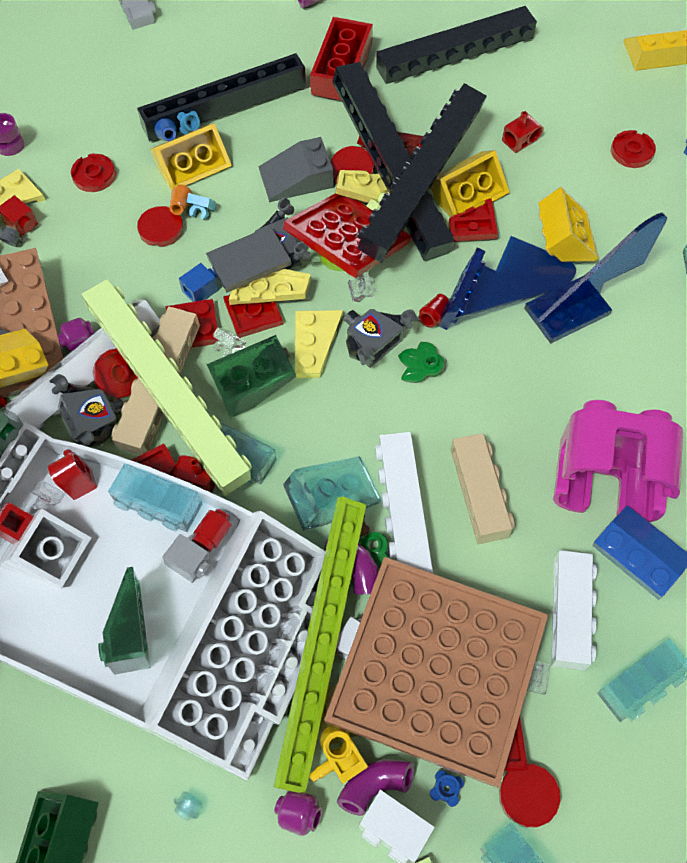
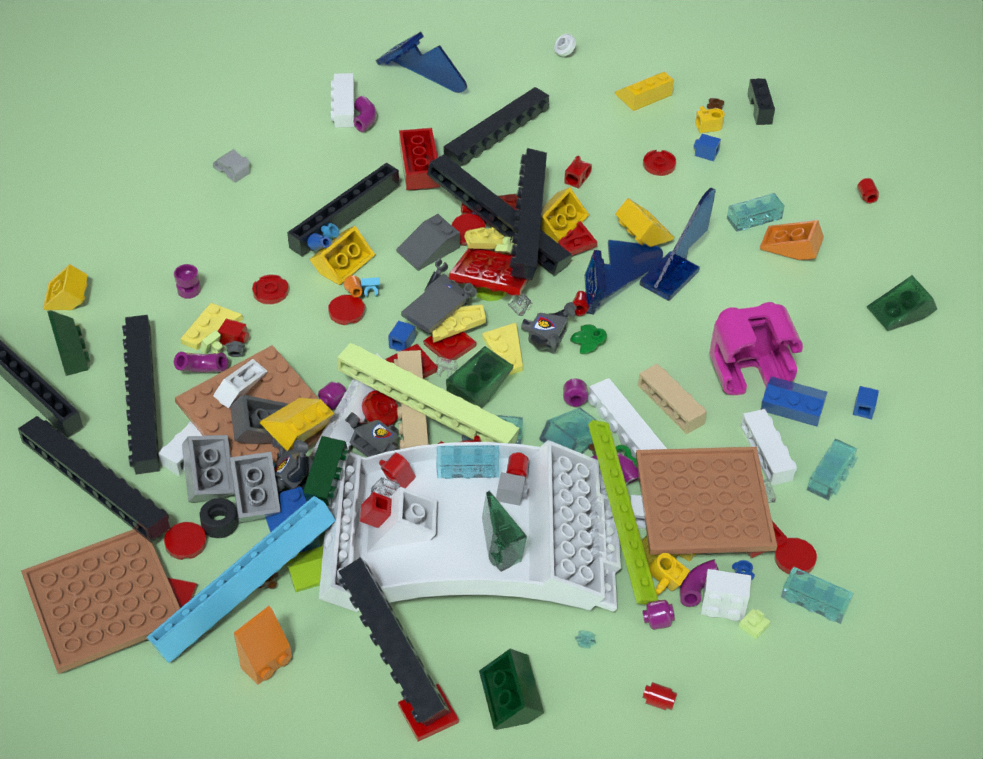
camera: 25 degrees left, 15 degrees down
none -> magenta head [563,378,588,407]

